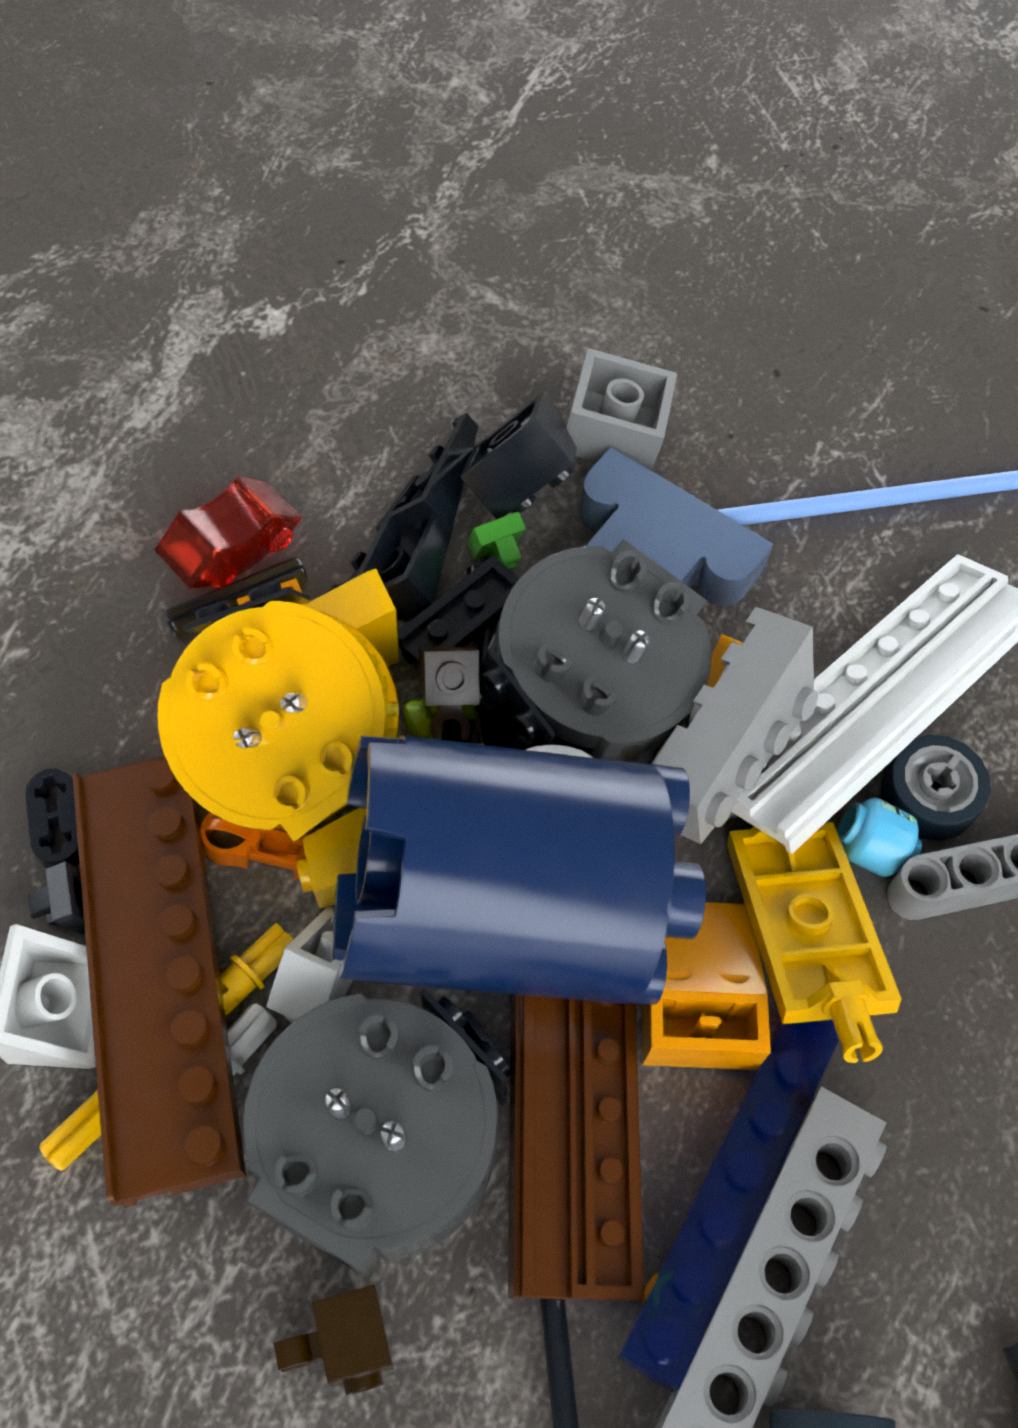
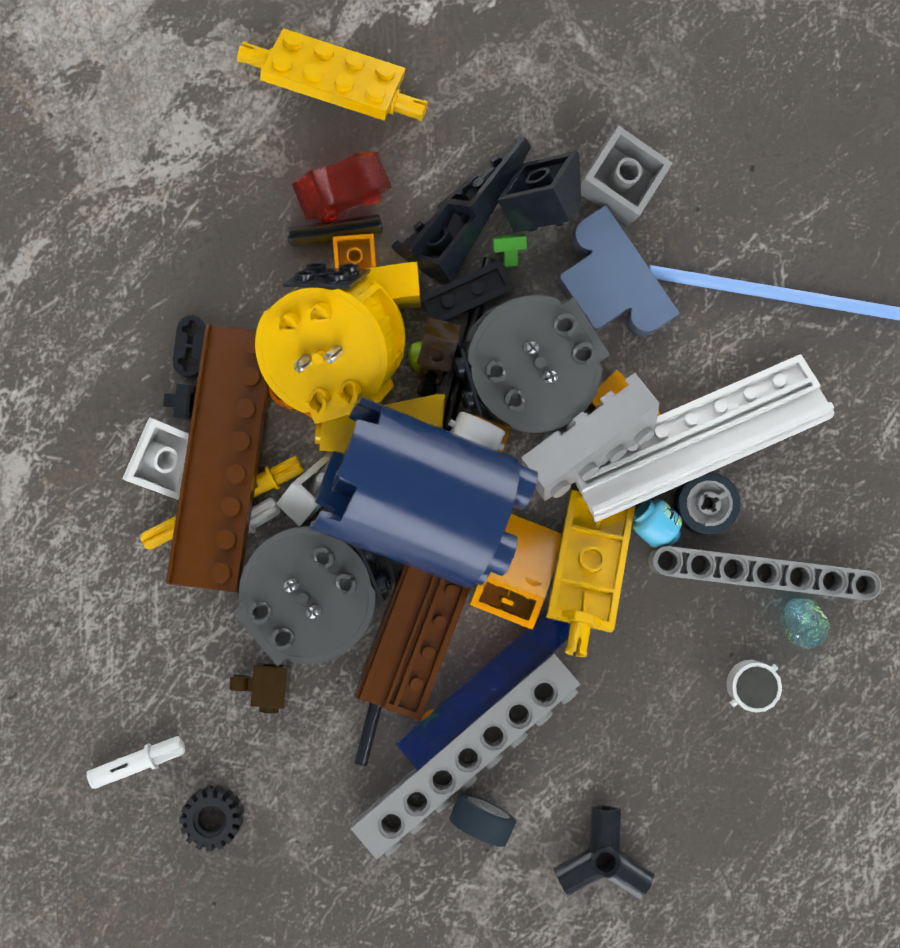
camera: 20 degrees right, 25 degrees up
none -> yellow plate [237,28,428,122]

